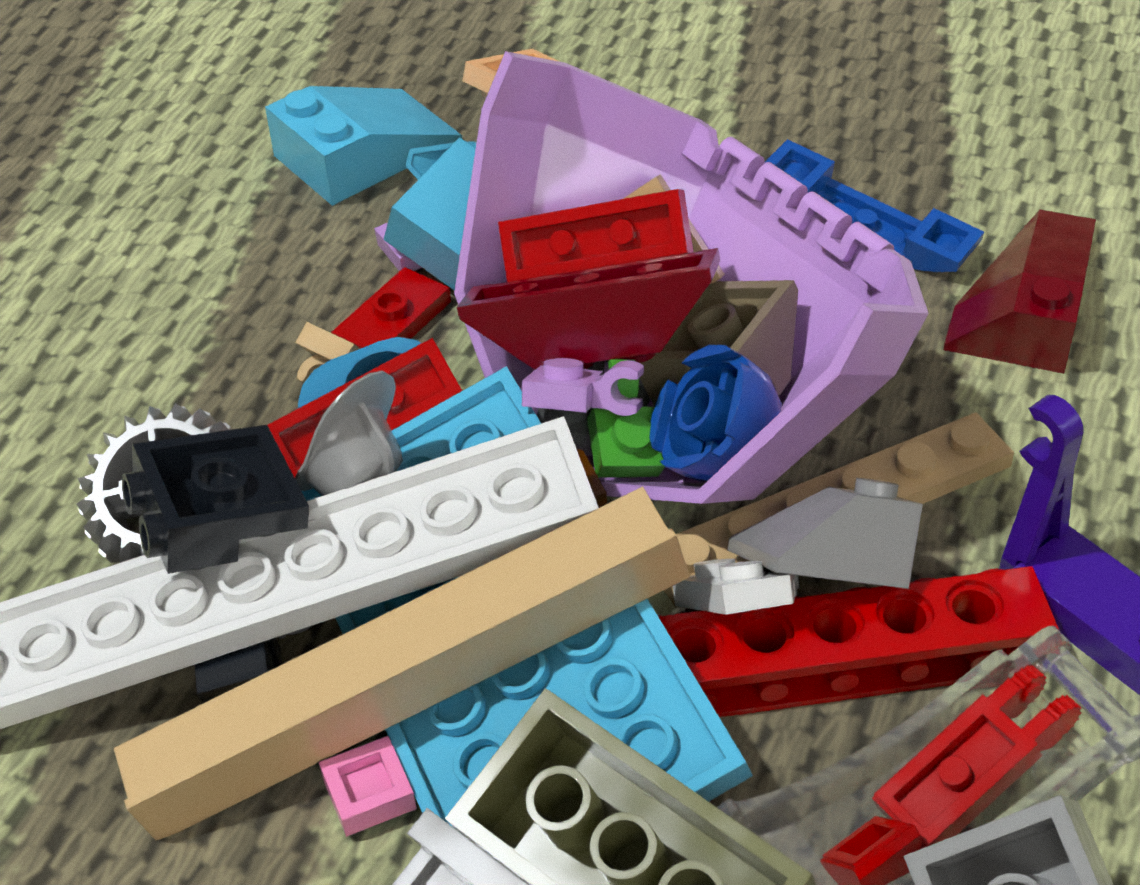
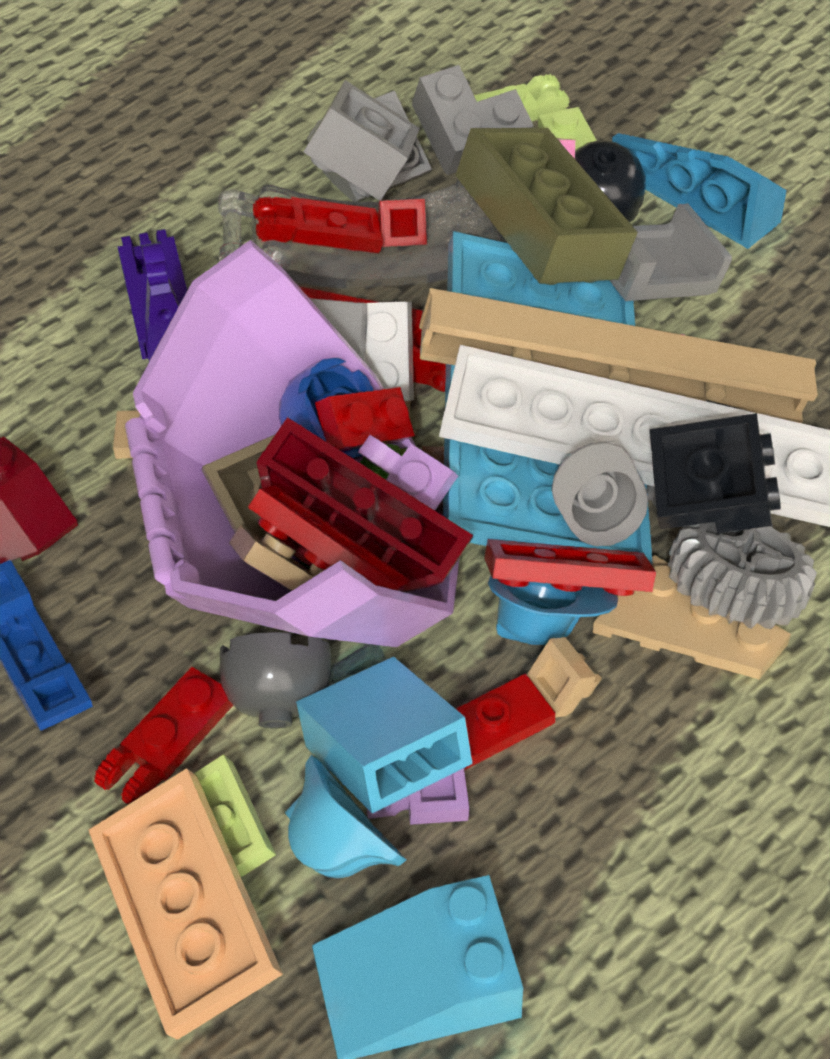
camera: 155 degrees left, 5 degrees up
none -> red plate [315,387,415,451]

